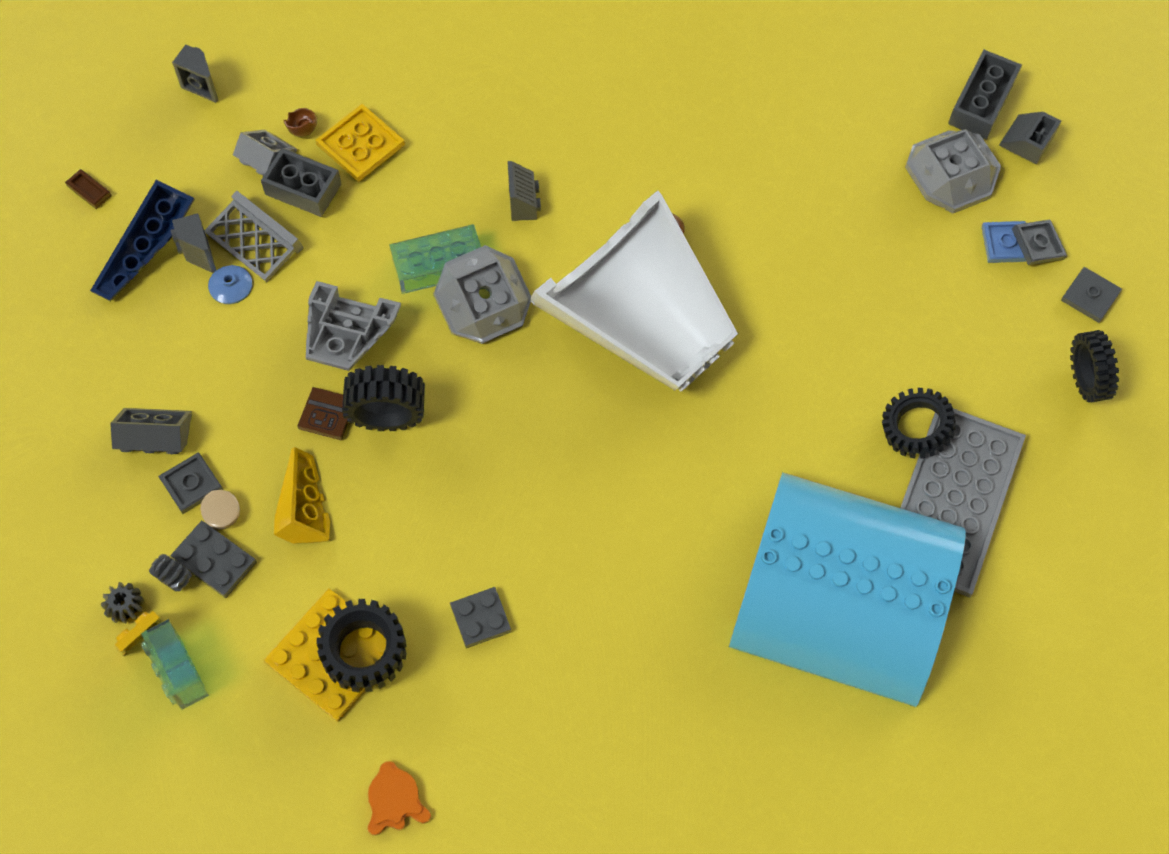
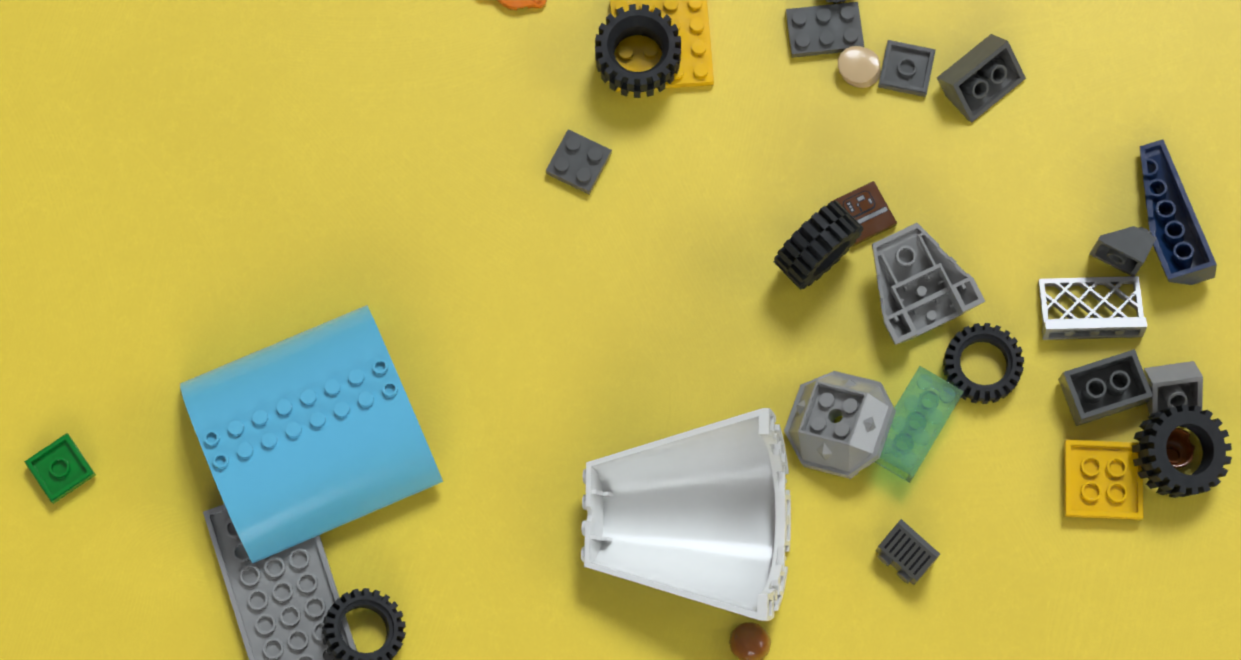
camera: 140 degrees right, 10 degrees up
medium blue dish [208,265,252,304] -> none
yellow wedge [274,447,330,544] -> none
none -> green plate [24,433,96,504]
none -> black tyre [943,323,1024,404]
none -> black tyre [1132,404,1232,498]

